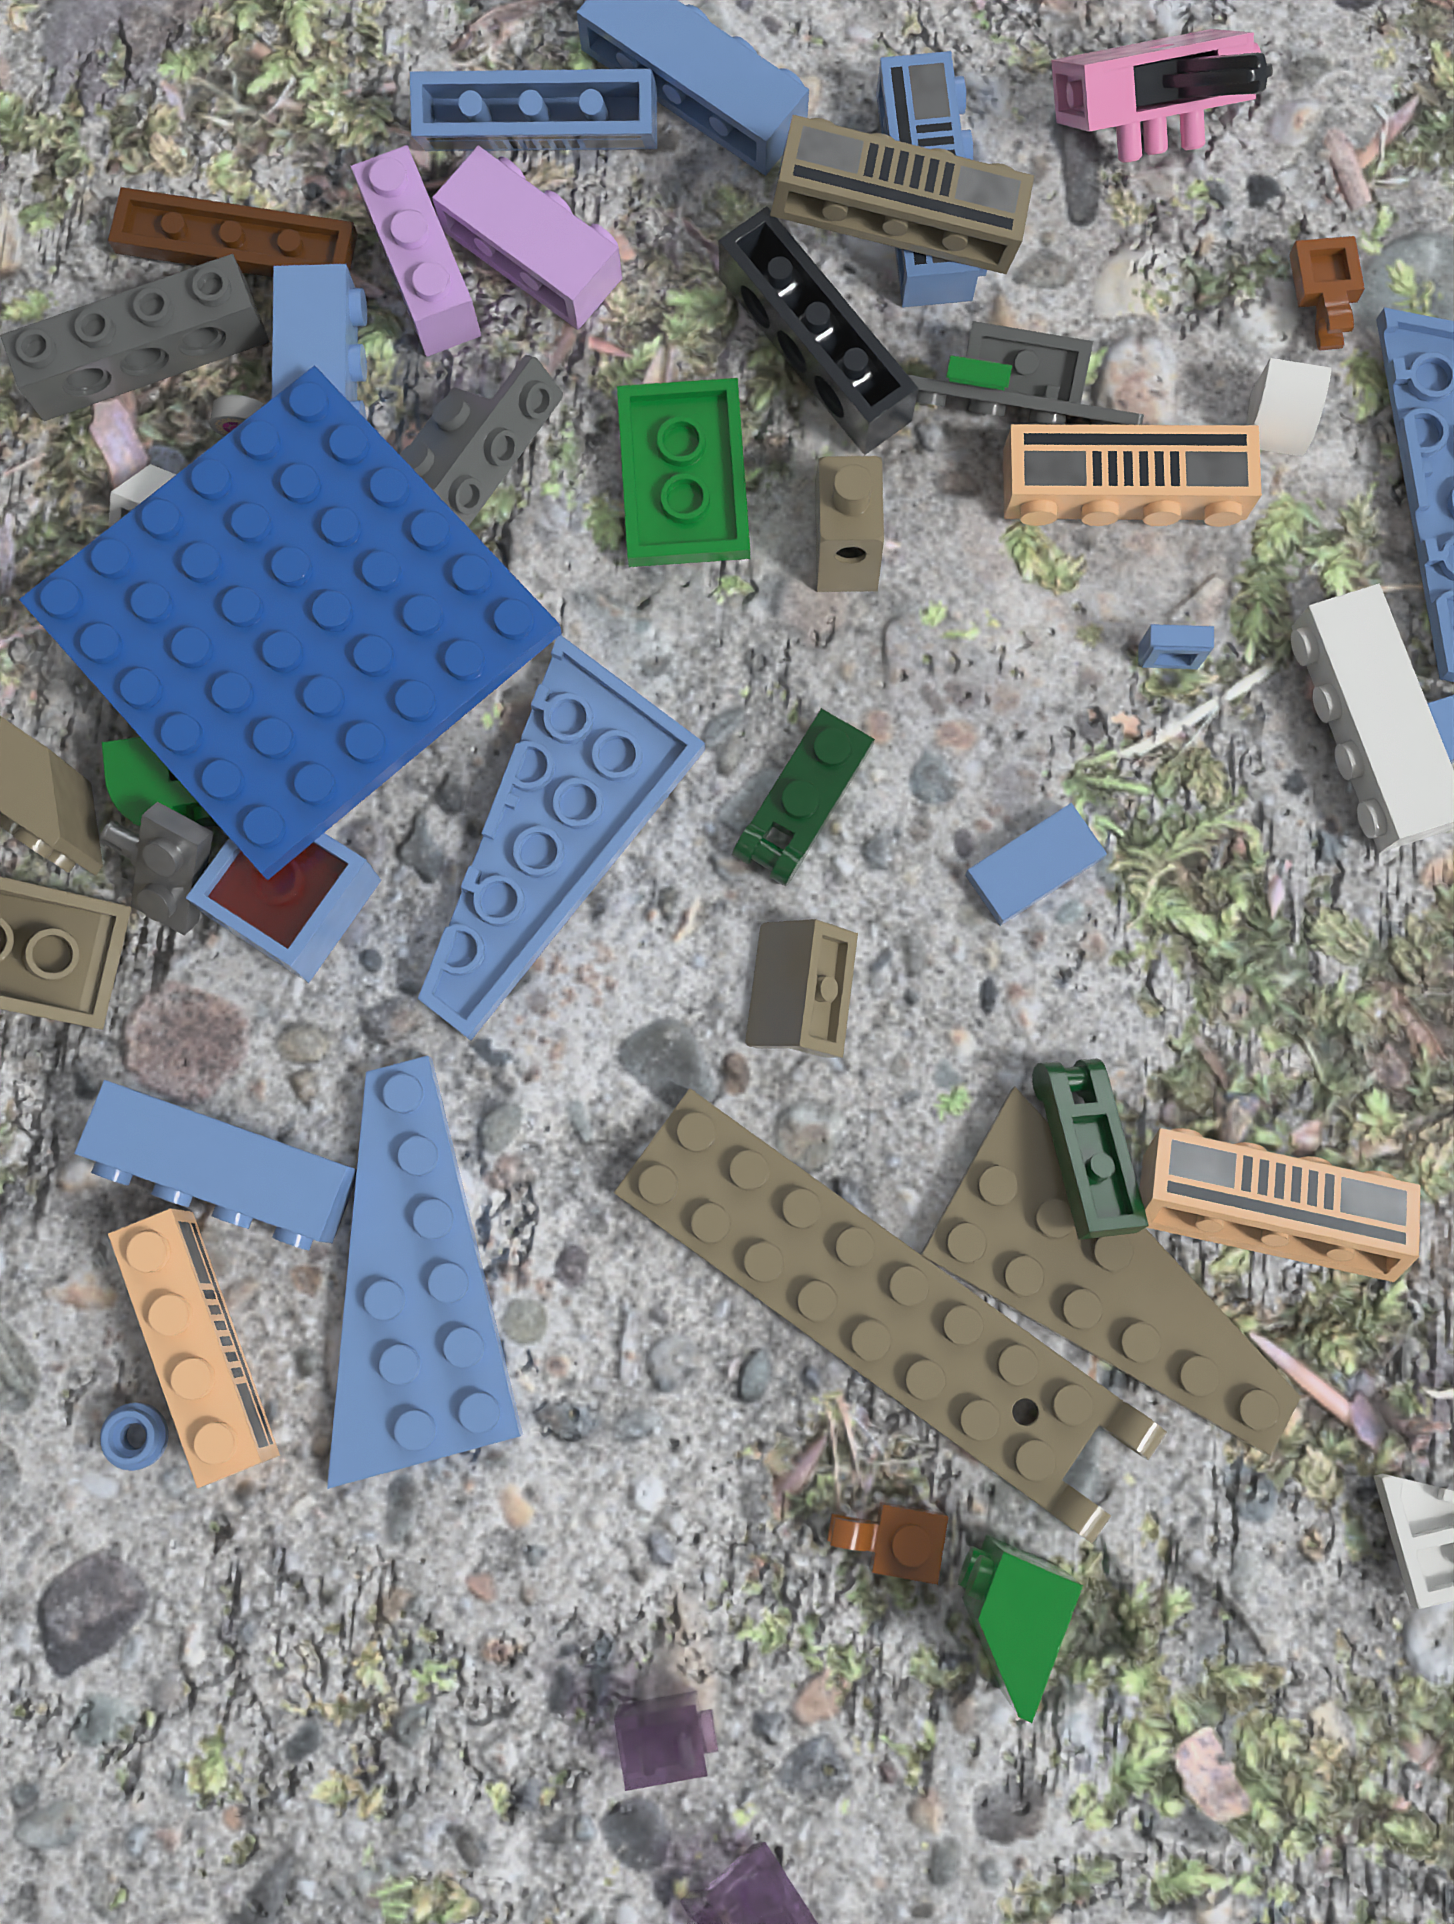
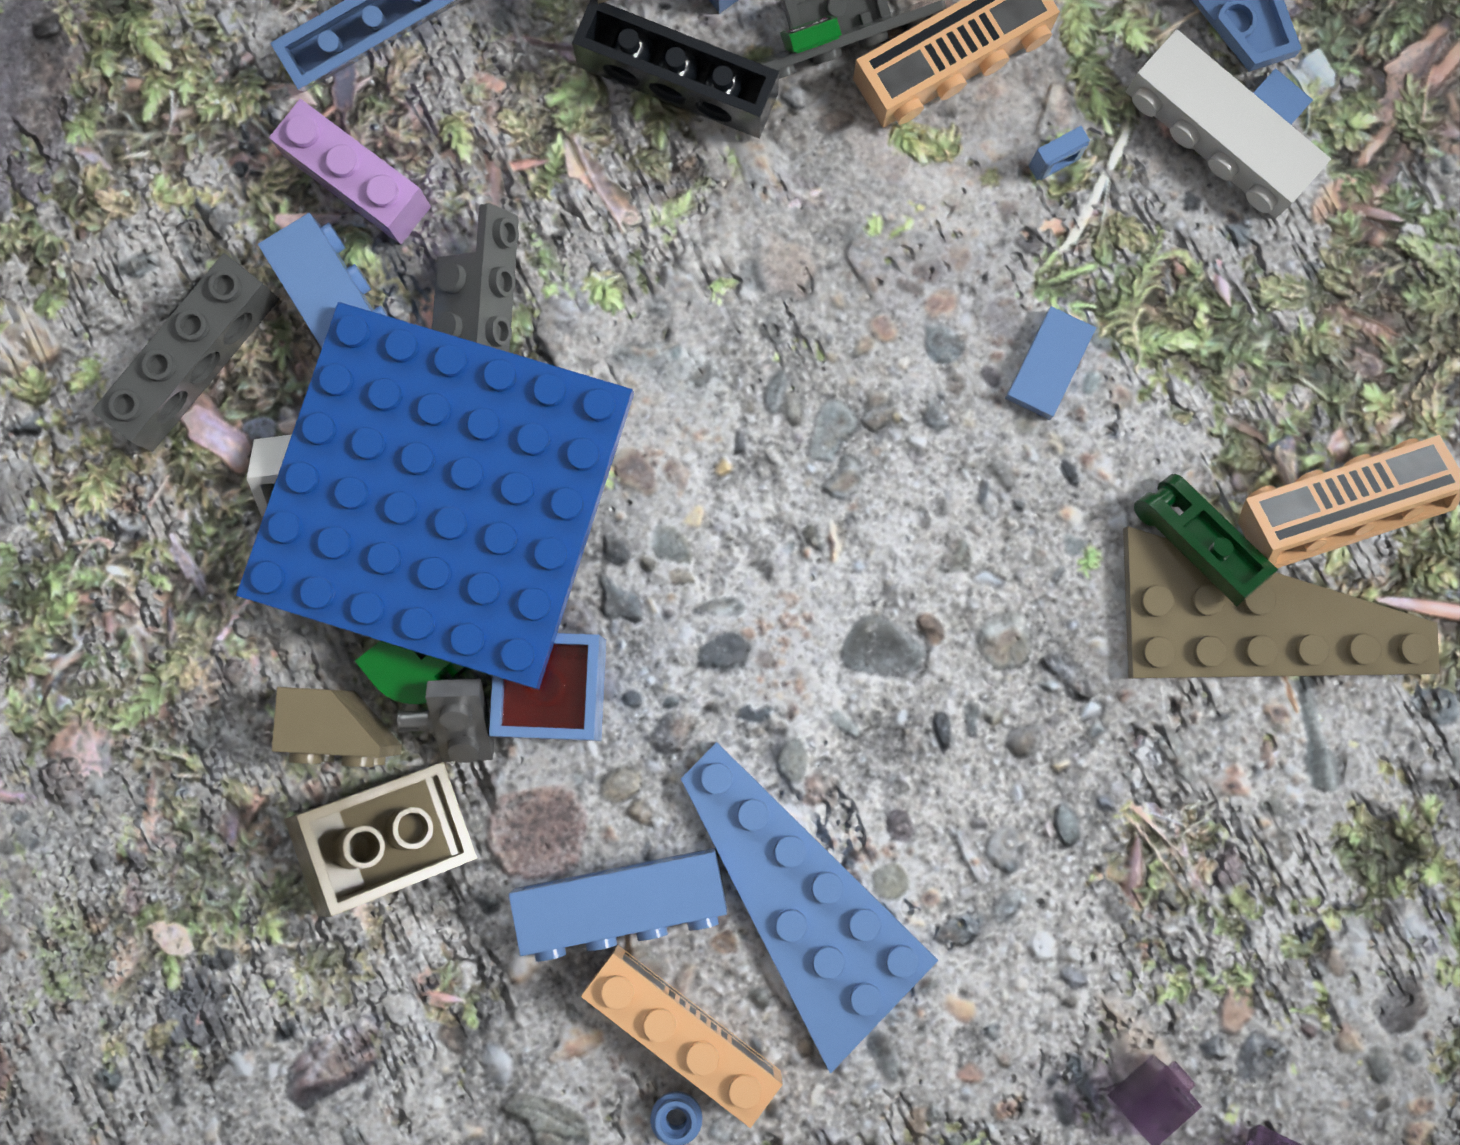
camera: 30 degrees left, 5 degrees up
reddish brown plate [108,187,358,277] -> none
light grey tile [210,395,265,436] -> none
medium blue wing [418,635,705,1041] -> none
lavender brick [432,145,622,330] -> none
dark tan hinge [614,1088,1167,1544] -> none
green plate [617,378,750,567] -> none
dark green plate [732,708,875,887] -> none
dark tan panel [745,919,858,1058] -> none
dark tan torso [815,456,884,592] -> none
dark orange plate [827,1502,949,1585] -> none
green slope [958,1535,1083,1723] -> none

